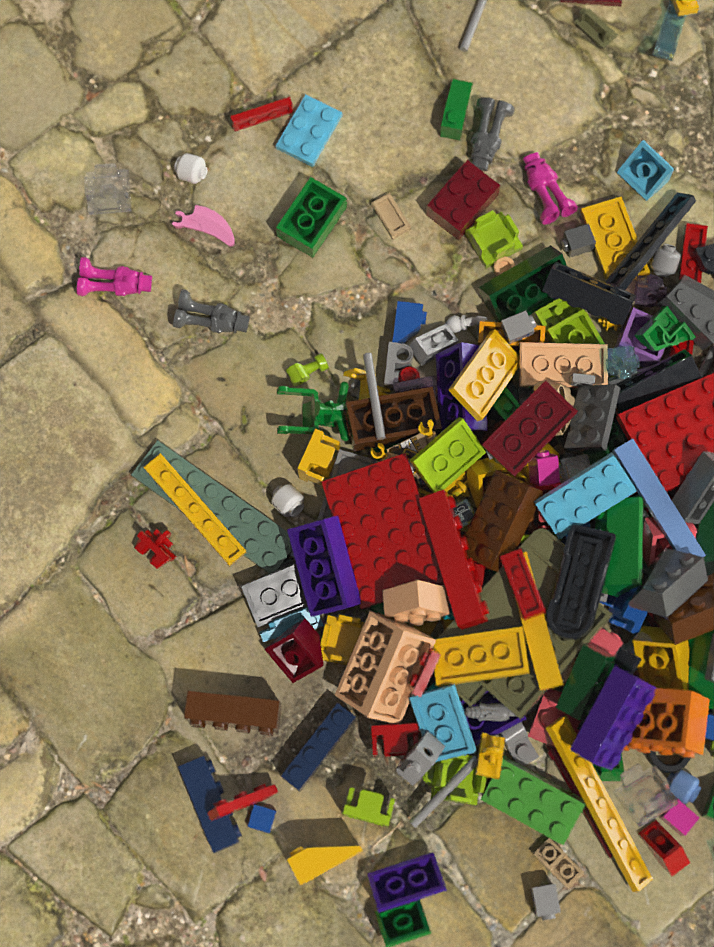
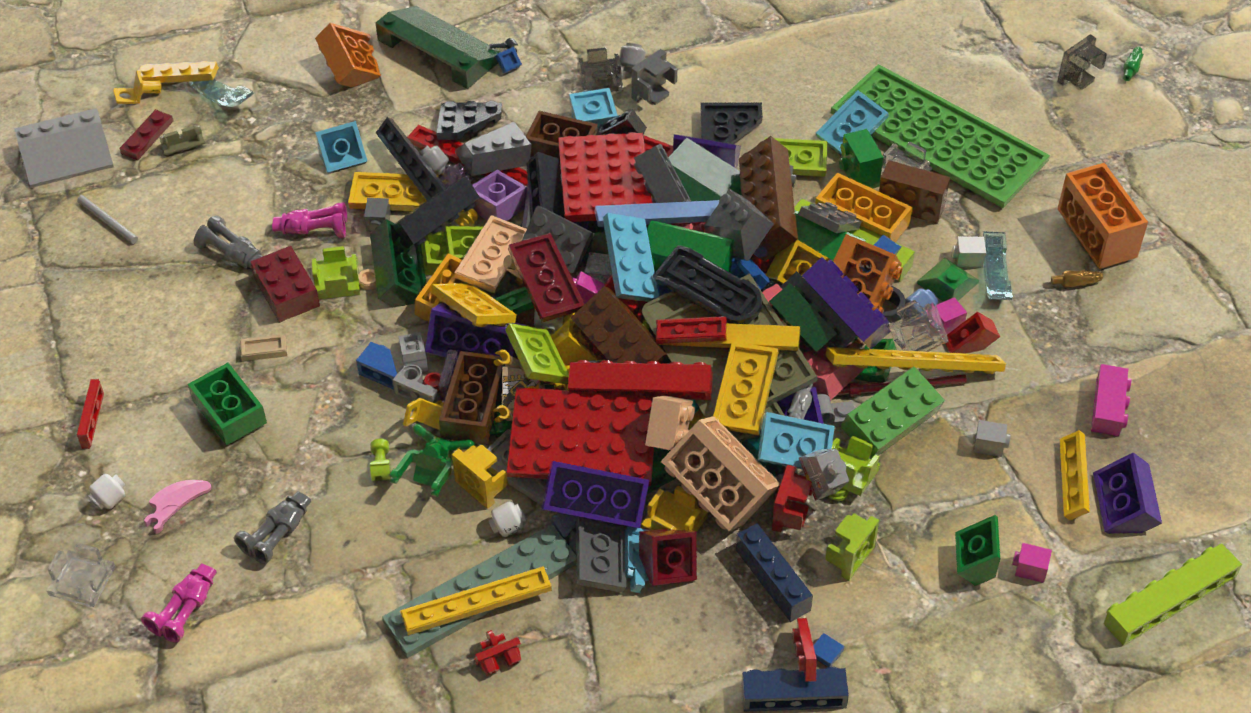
camera: 70 degrees left, 25 degrees down
reddish brown brick [184,691,282,736] -> none
medium azure plate [276,95,342,167] -> none
yellow slope [287,846,363,885] -> none
light grey bar [363,353,385,440] -> none
dark purple slope [367,852,447,912] -> none
plate [409,648,441,697] -> none
light grey bar [409,755,478,828] -> none
green slope [440,79,473,141] -> none
white bar [447,315,487,333] -> none
yellow hips [475,733,505,779] -> none
light grey brick [500,311,536,344] -> none
tan slope [533,838,584,890] -> none
light grey tile [569,373,595,386] -> none
clear light blue brick [606,346,640,379] -> none
green slope [634,306,696,351] -> none

